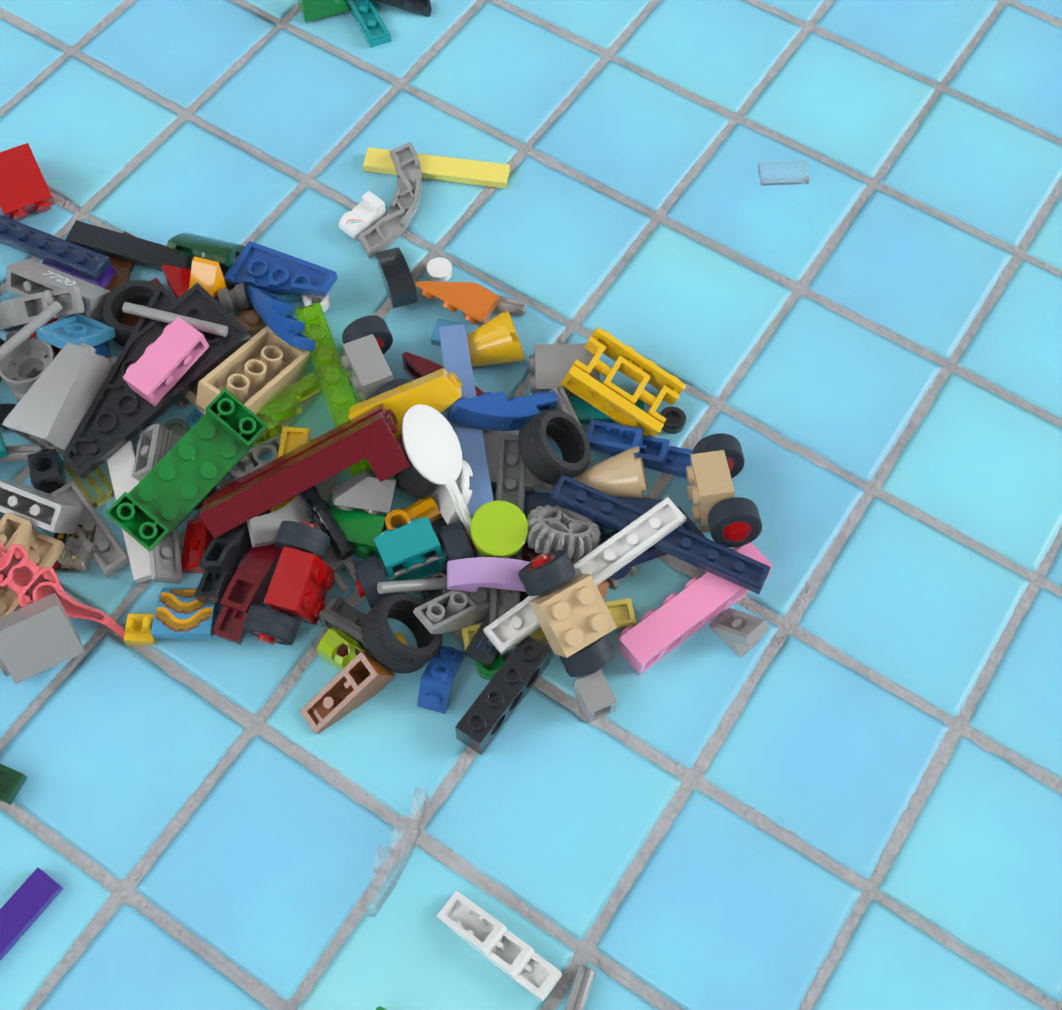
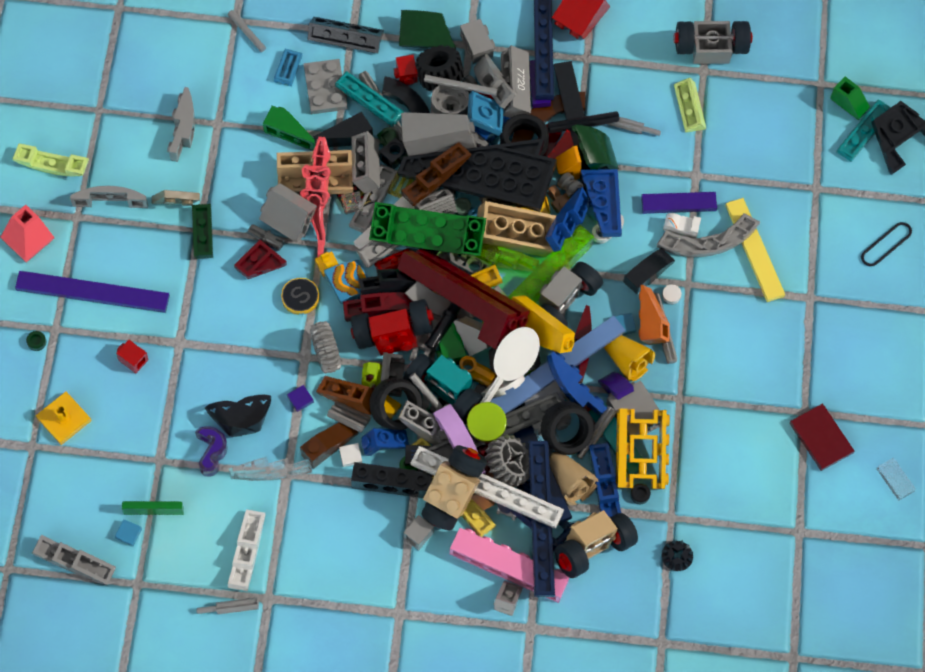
camera: 60 degrees right, 5 degrees up
light grey bar [122,302,228,337] -> none
bright pink brick [122,317,209,406] -> none
none -> red brick [116,340,149,373]
none -> clear purple animal [195,426,228,477]
none -> black piece [205,394,271,437]
none -> dark red wing [234,240,287,279]
none -> dark grey axle [247,224,285,251]
none -> black tile [281,278,319,315]
none -> dark purple tile [287,385,314,412]
none -> reddish brown slope [300,422,359,469]
none -> light grey gear [310,321,341,373]
none -> light grey tile [327,401,371,433]
none -> white tile [339,443,362,467]
none -> dark green tile [377,127,399,146]
none -> reddish brown slope [401,142,471,206]
none -> black axle [547,111,619,133]
none -> dark purple slope [598,372,634,400]
none -> light grey axle [607,117,661,136]
none -> dark purple tile [641,192,717,214]
none -> black gear [661,540,693,571]
none -> brick [673,21,753,64]
none -> yellowish green slope [674,78,706,132]
none -> dark red tile [789,403,855,471]
none -> black piece [861,222,912,266]

